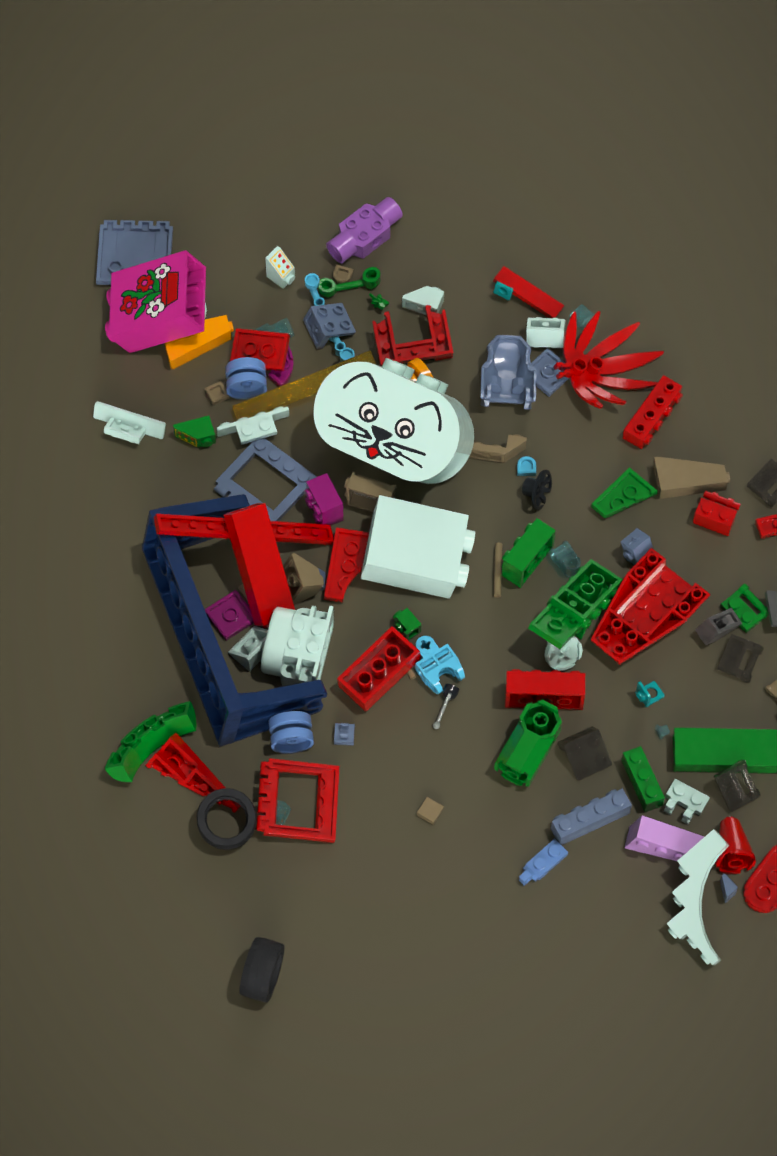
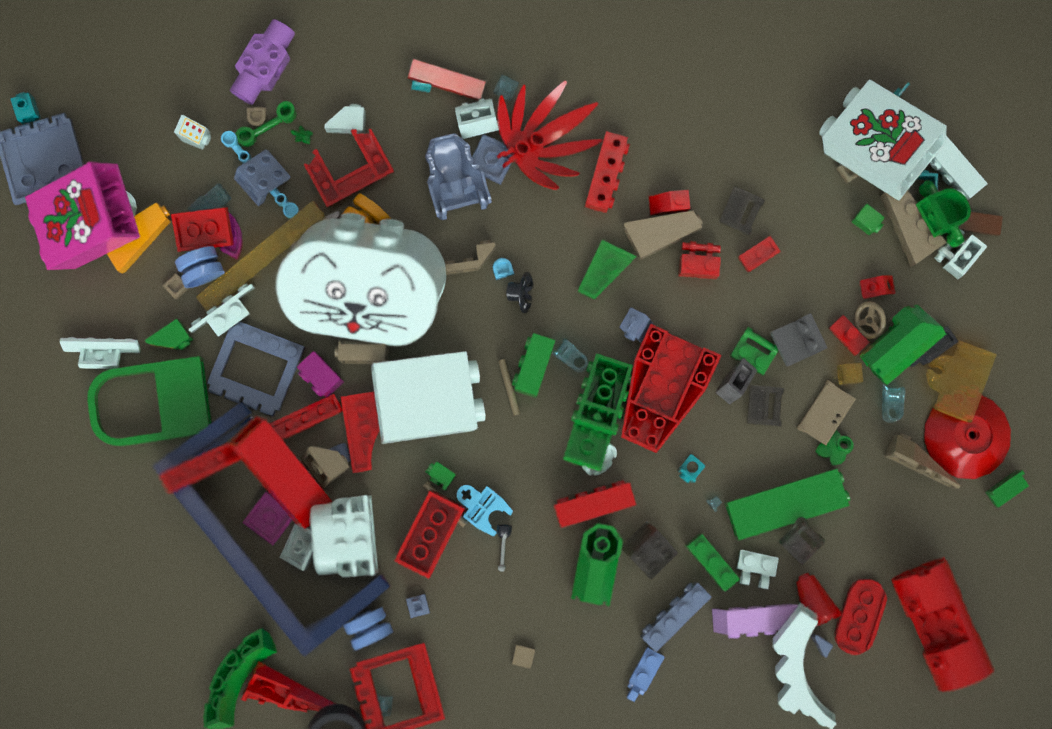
camera: 25 degrees left, 20 degrees up
none -> teal brick [10,92,41,124]
none -> green window [87,356,212,446]
none -> red slope [648,190,690,216]

